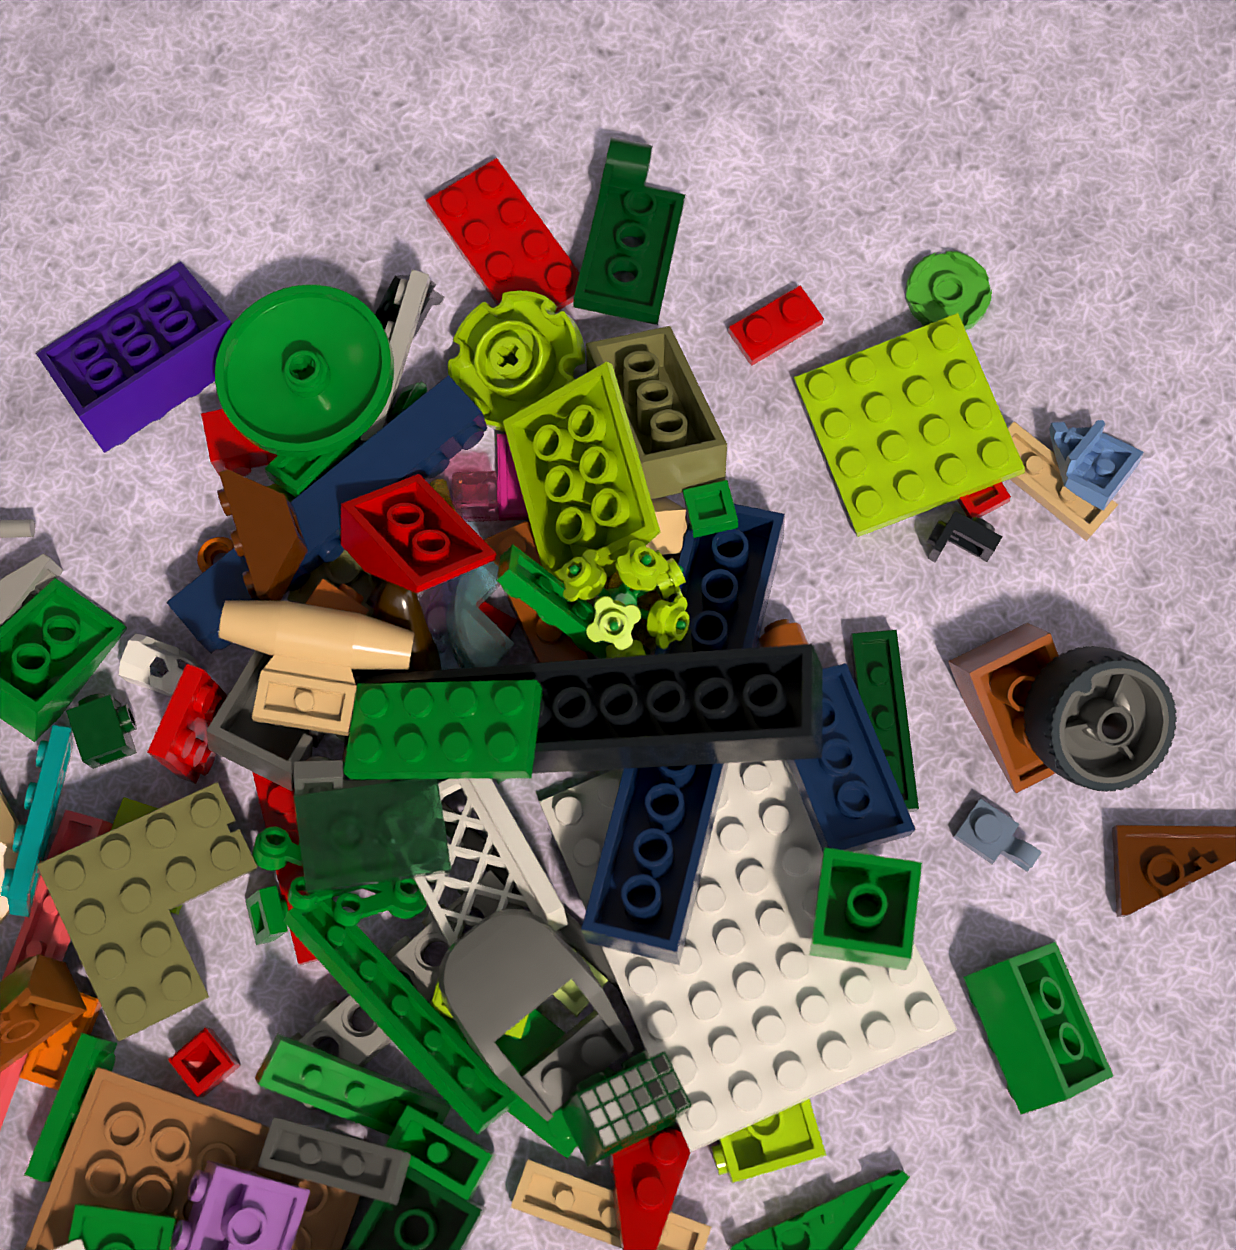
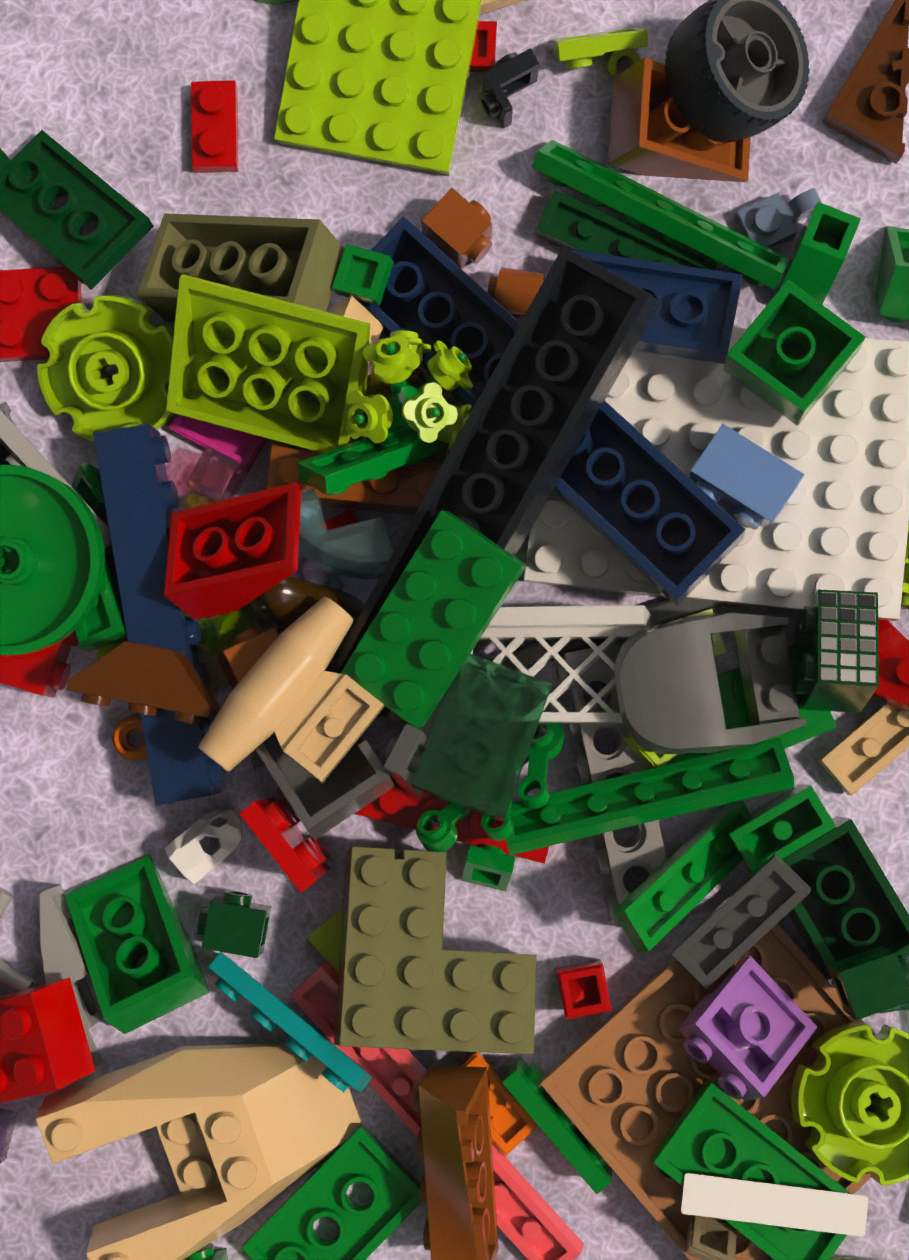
camera: 55 degrees left, 10 degrees up
none -> clear neon green slope [200,606,252,656]
none -> dark orange brick [421,188,493,269]
none -> green plate [532,140,791,289]
none -> lime plate [552,27,648,76]
none -> medium blue brick [690,424,805,530]
none -> green slope [776,202,861,304]

